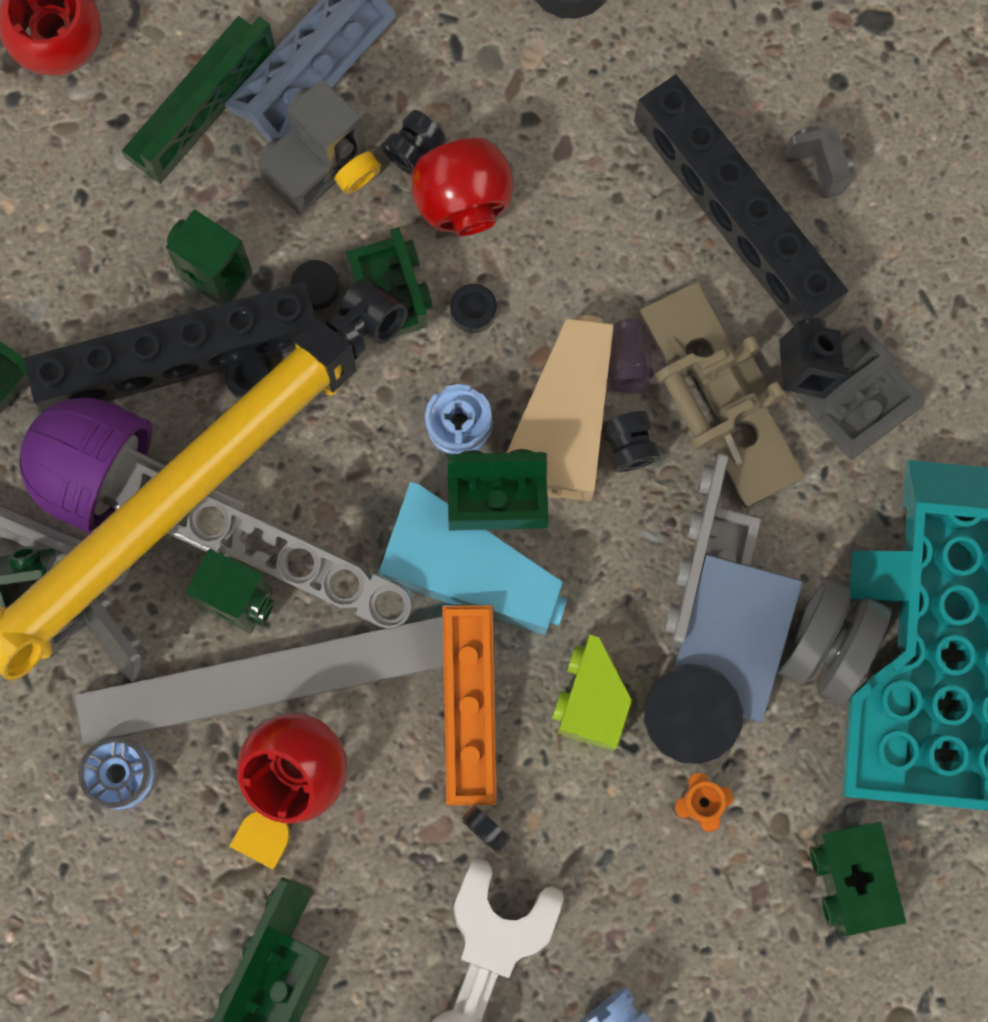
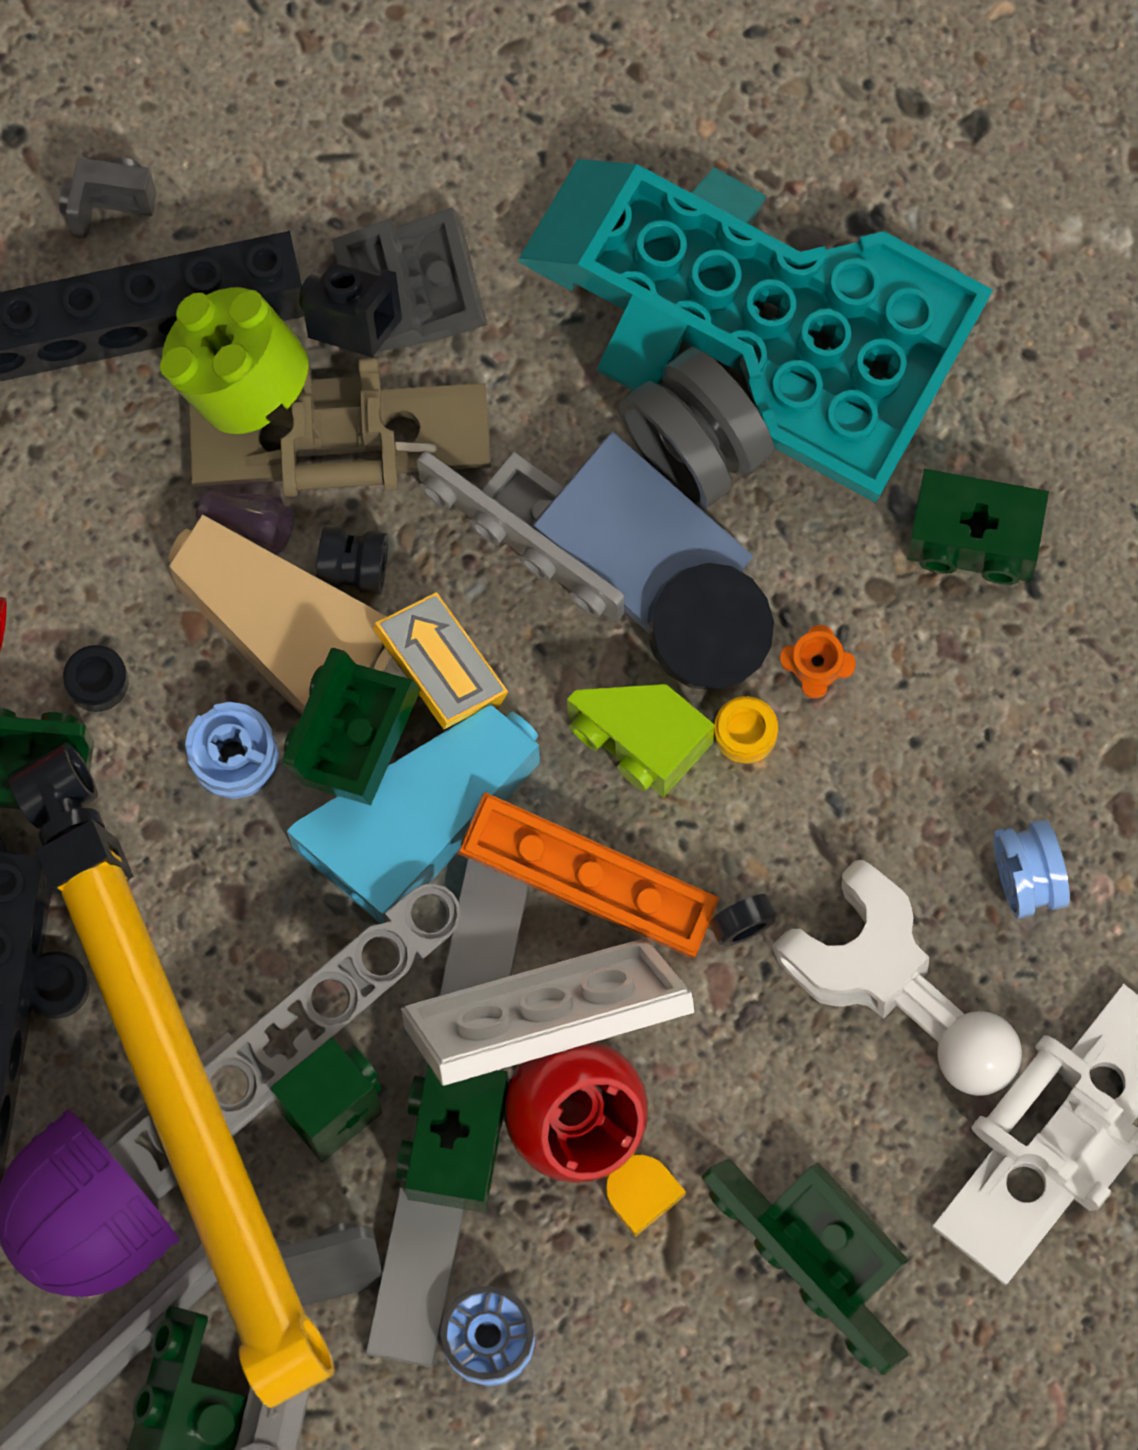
camera: 60 degrees left, 5 degrees down
none -> lime brick [160,287,309,434]
none -> panel [373,592,508,729]
none -> dark green brick [396,1064,509,1213]
none -> white tile [401,938,694,1086]
none -> yellow tile [714,696,778,763]

